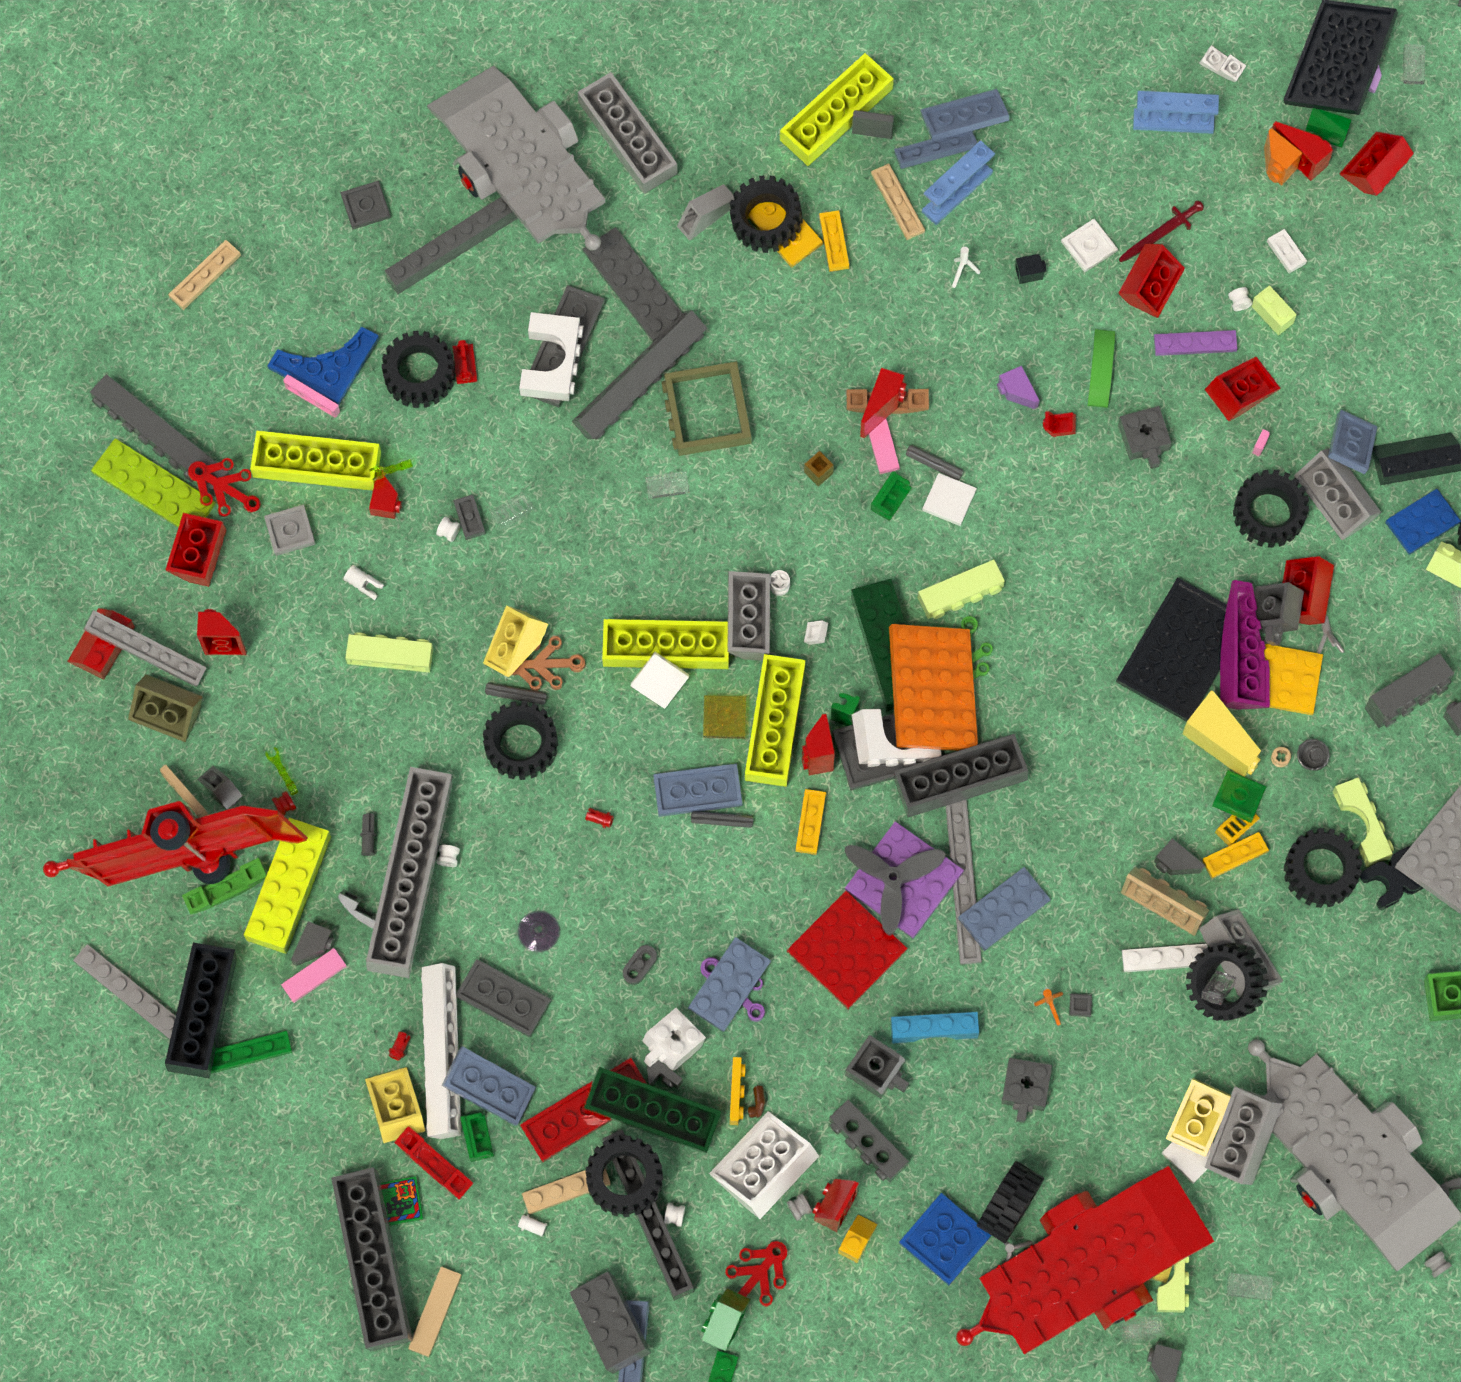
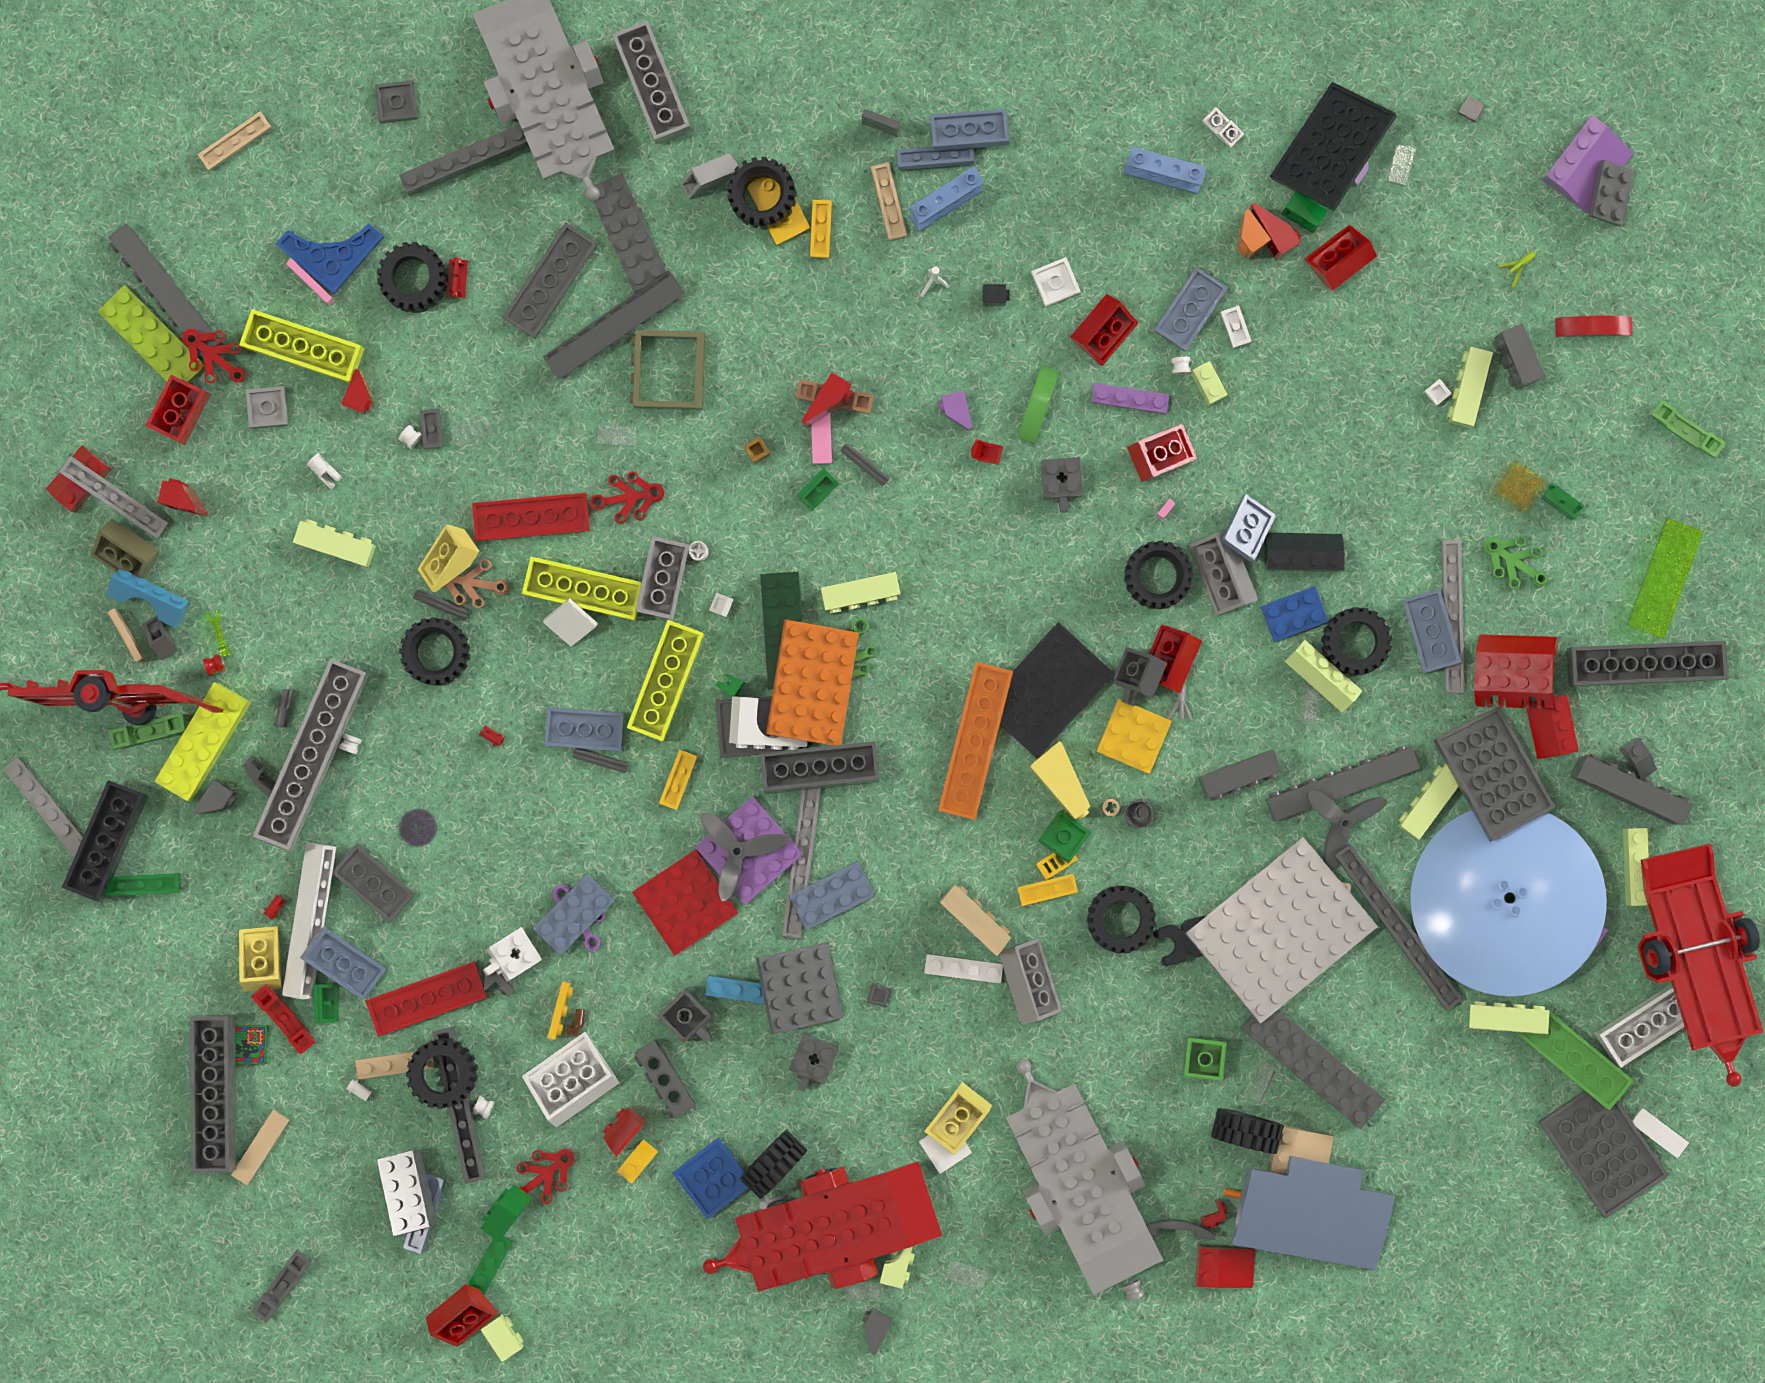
camera: 10 degrees right, 15 degrees up
bright pink tile [281,948,347,1003] -> none
clear neon green piece [369,459,413,481] -> none
white arch [519,312,583,401] -> none
dark green brick [583,1067,721,1153] -> none
dark grey plate [623,945,657,985] -> none
clear yellow plate [703,695,746,739] -> none
neon yellow brick [780,53,894,166] -> none
light grey wheel [786,1193,812,1221] -> none
red slope [801,714,835,776] -> none
white tile [922,473,977,526] -> none
orange plant [1034,989,1063,1026] -> none
dark red sword [1119,200,1204,262] -> none
dark grey slope [1154,838,1205,875] -> none
black tyre [1186,943,1269,1021] -> none
clear plate [1201,970,1236,1005] -> none
light grey slope [1204,1086,1282,1185] -> none
magenta wedge [1220,580,1270,710] -> none
yellowish green arch [1333,777,1394,868] -> none
none -> dark azure arch [106,569,189,628]
none -> red plate [472,493,590,542]
none -> red plant [590,471,664,524]
none -> dark grey plate [756,942,843,1034]
none -> orange plate [938,661,1013,820]
none -> sand blue plate [1154,267,1228,352]

